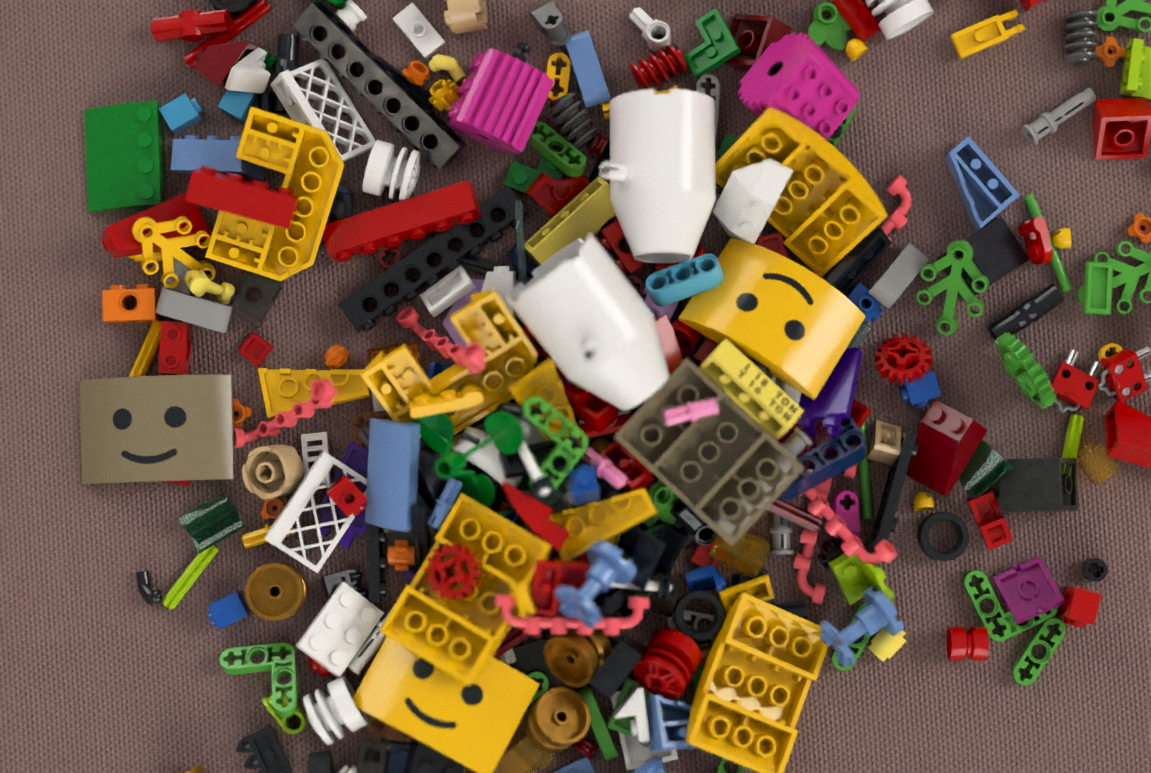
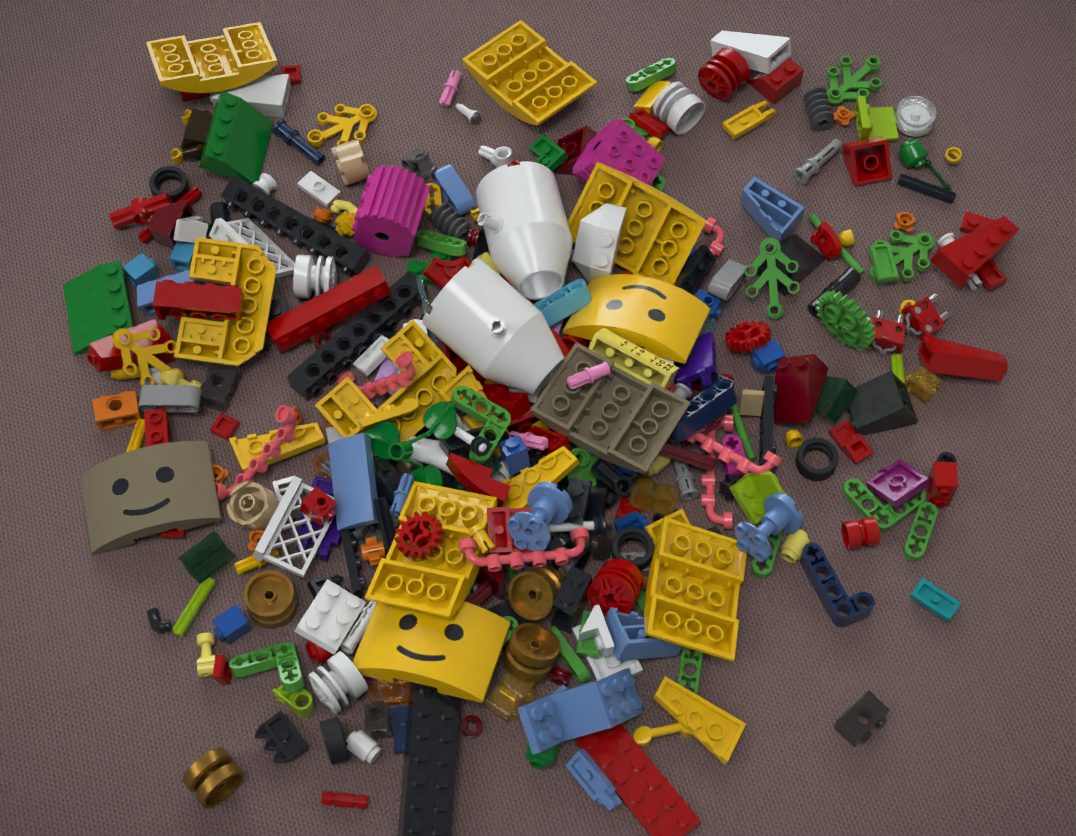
camera: 10 degrees left, 25 degrees down
none -> light yellow leg [196,633,216,677]
none -> red tile [212,655,232,685]
none -> dark blue beam [800,543,875,628]
none -> teal plate [909,578,961,623]

